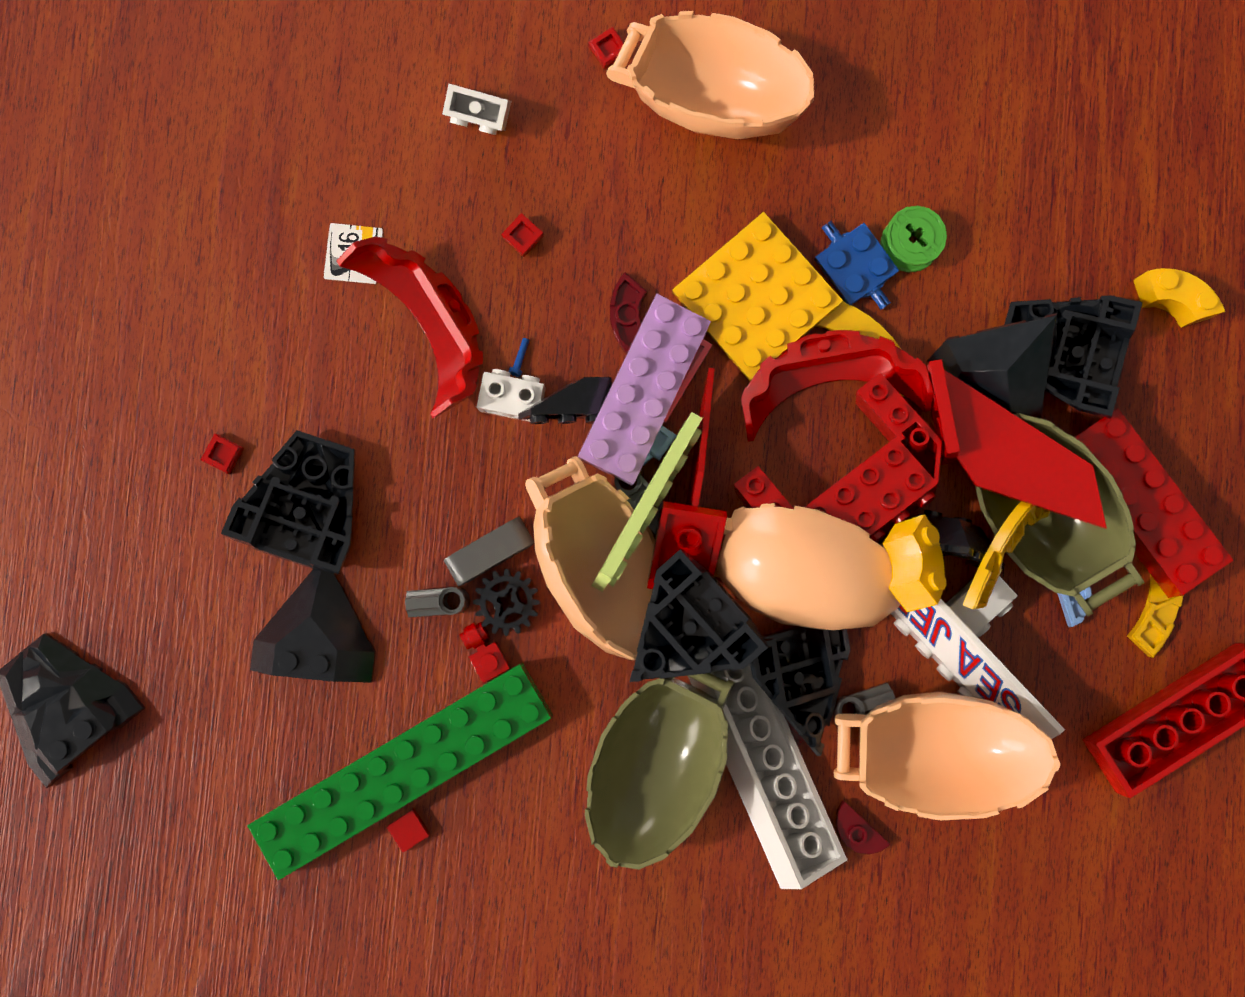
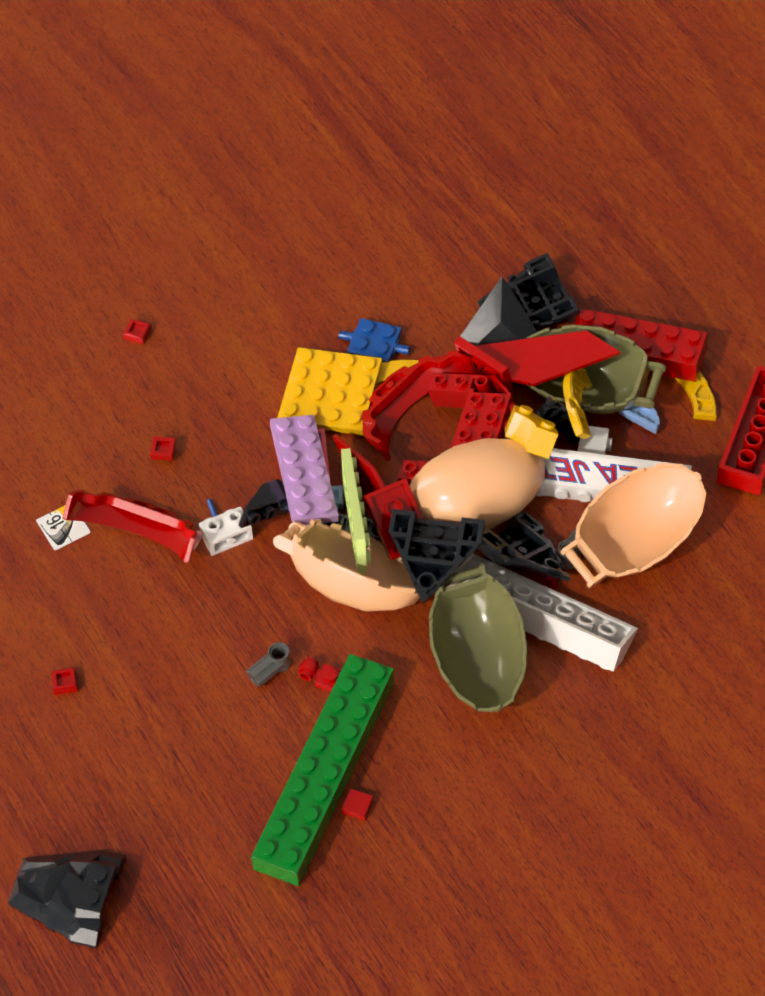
camera: 35 degrees left, 30 degrees down
black wedge [221,430,355,574] -> none
black wedge [250,569,376,683] -> none
white brick [442,84,512,135] -> none
dark grey beam [443,517,535,587] -> none
black gear [473,569,541,636] -> none
light nougat windscreen [606,11,814,139] -> none
dark red tile [610,272,647,354] -> none
dark red plate [836,800,890,854] -> none
bright green piece [880,205,947,273] -> none
yellow brick [1133,268,1225,328] -> none

